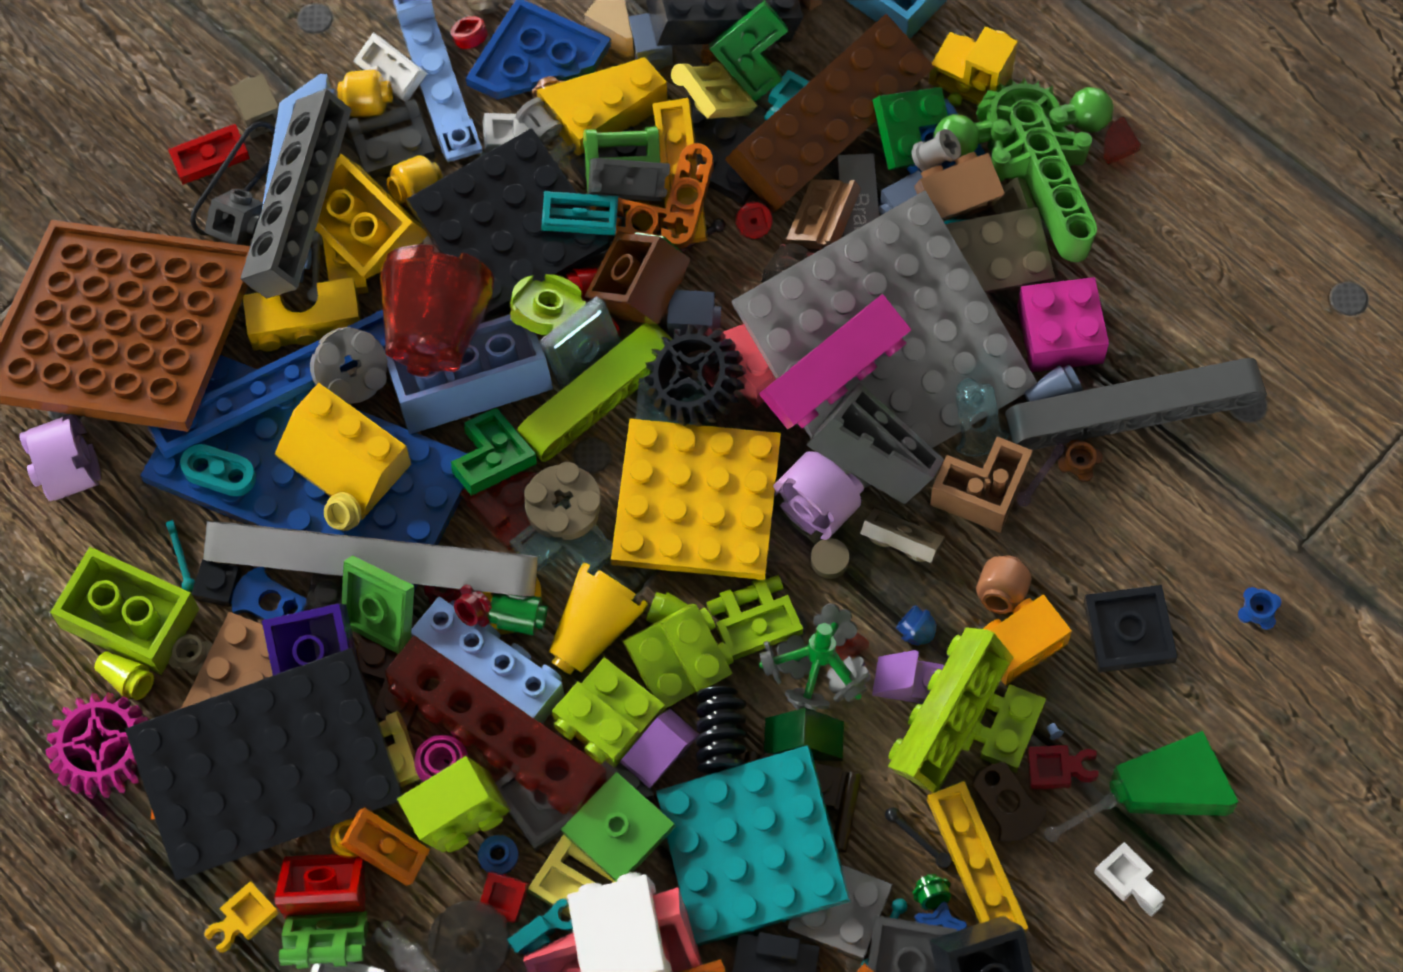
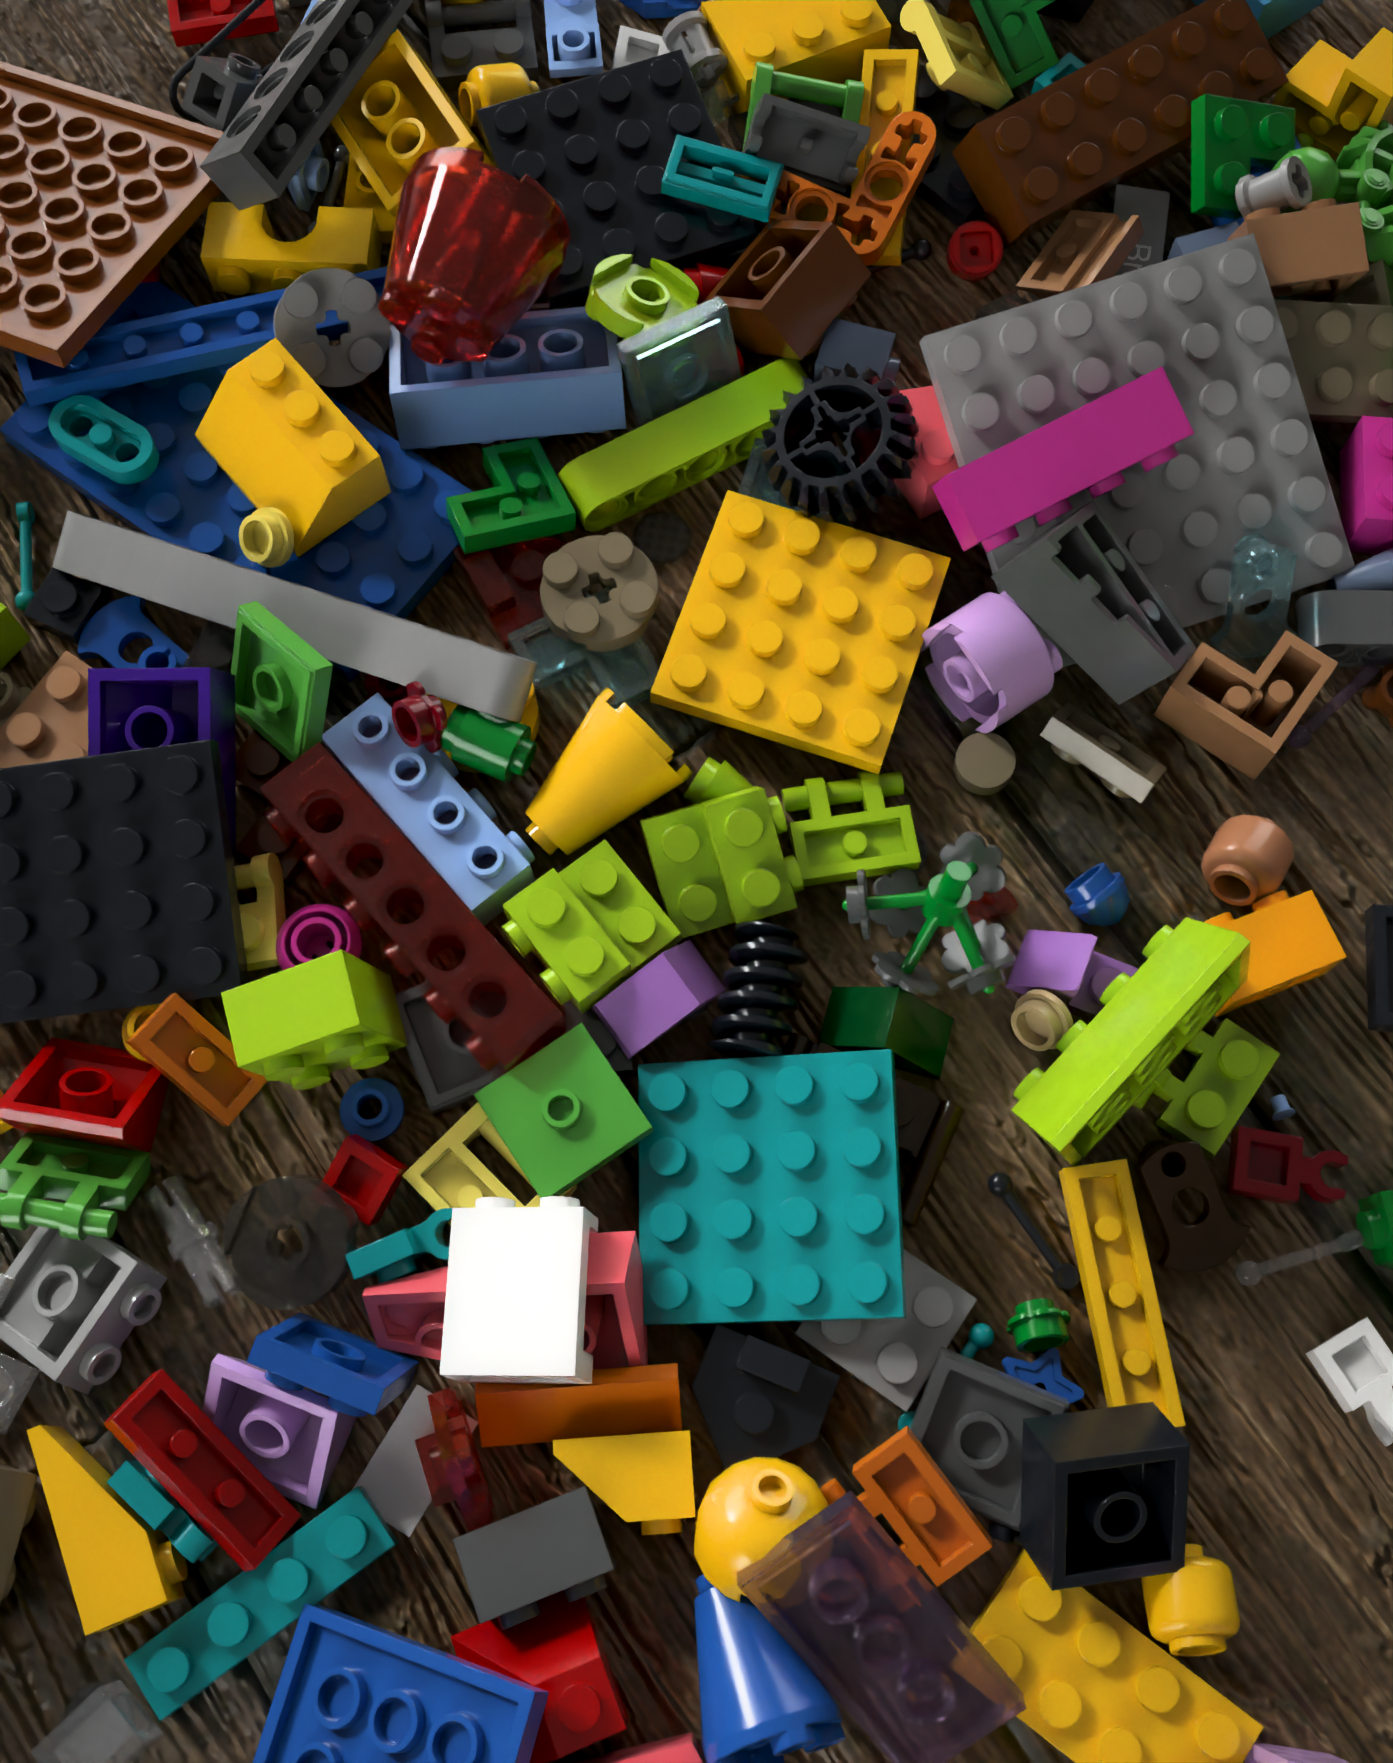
camera: 10 degrees right, 5 degrees up
none -> tan plate [1011,989,1074,1051]

